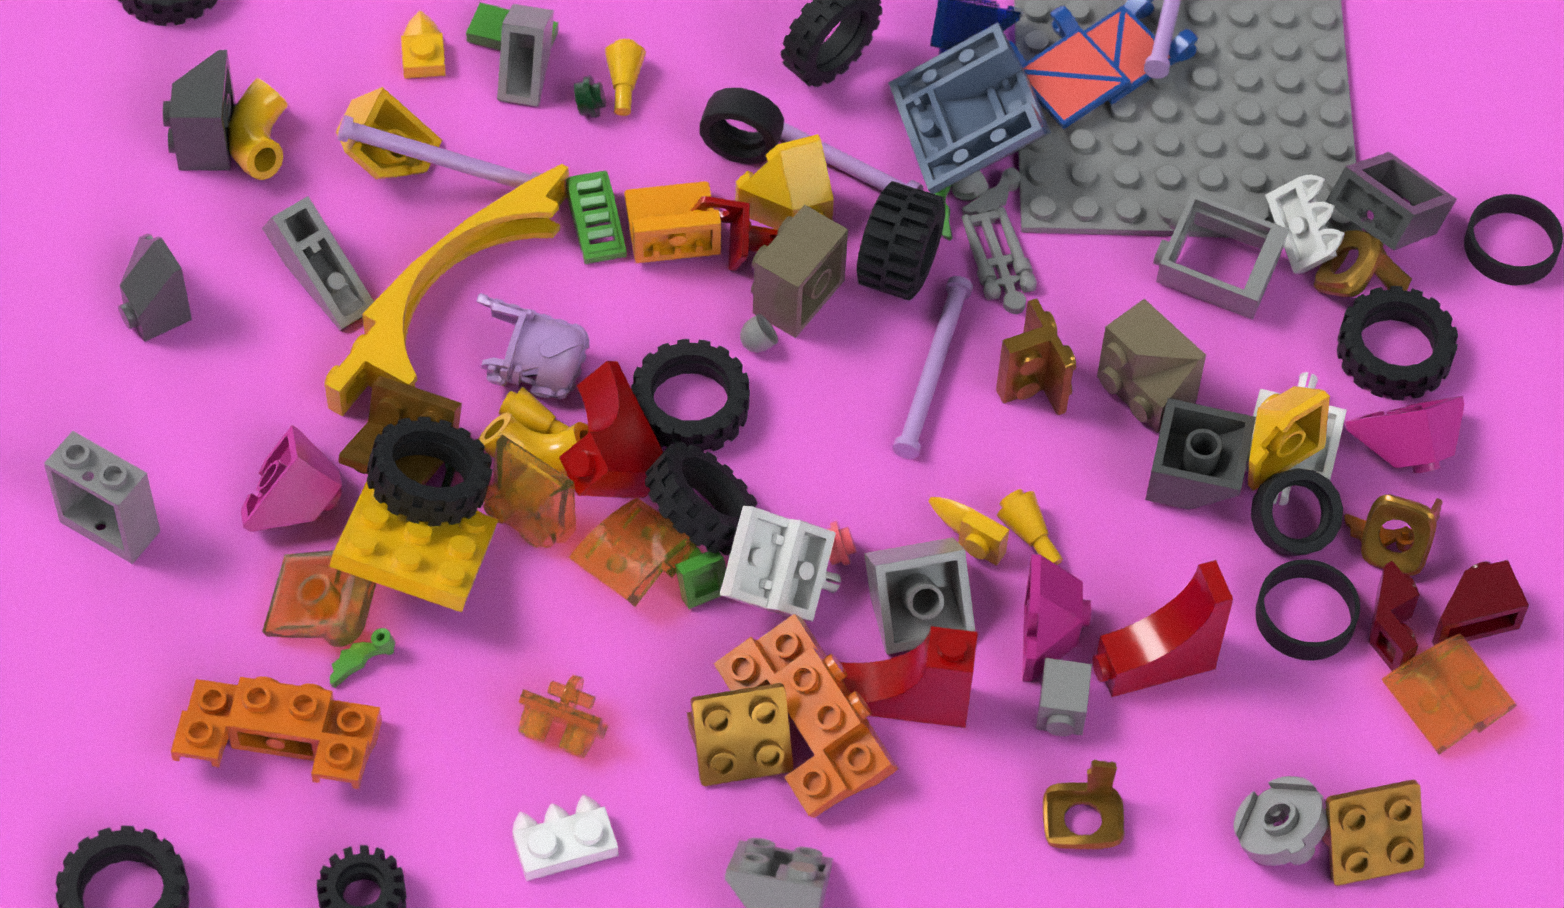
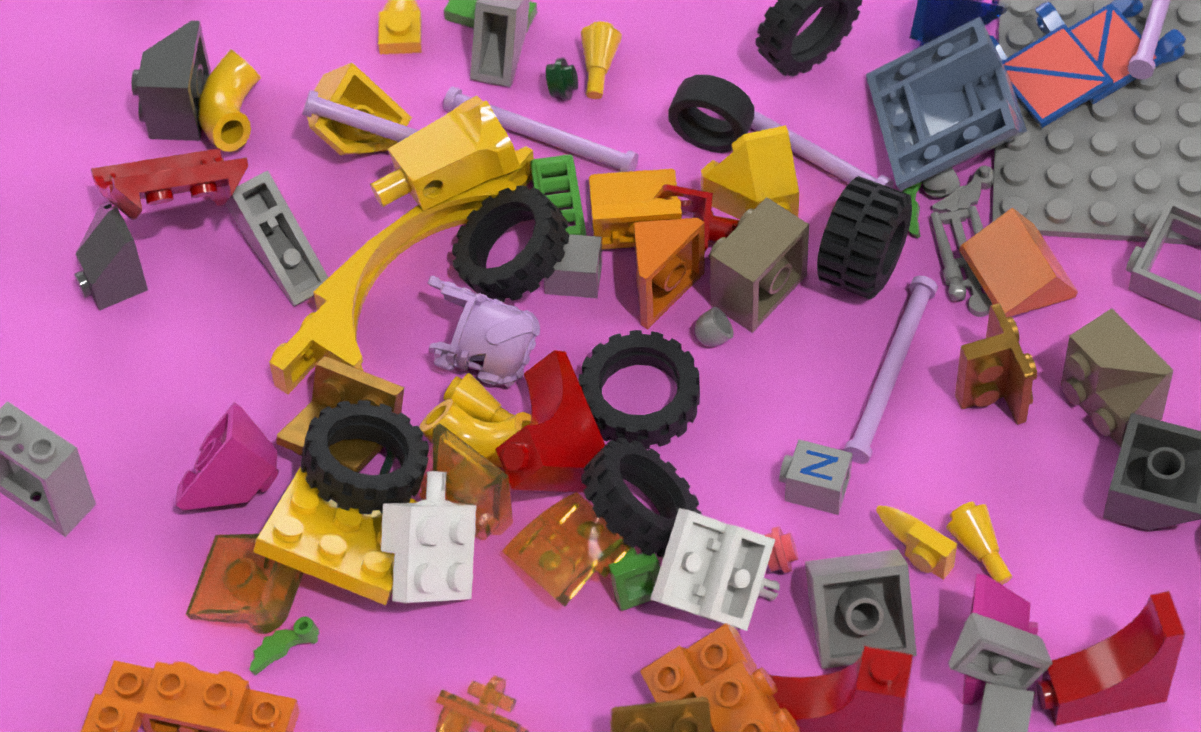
camera: 10 degrees right, 0 degrees up
none -> red wedge [91,148,248,220]
none -> yellow piece [370,96,520,211]
none -> white plate [381,471,476,603]
none -> lavender bar [443,86,639,172]
none -> black tyre [452,185,569,302]
none -> brick [544,234,603,298]
none -> orange slope [634,218,705,330]
none -> light grey brick [779,439,852,515]
none -> light grey slope [948,613,1053,690]
none -> orange slope [959,208,1078,317]

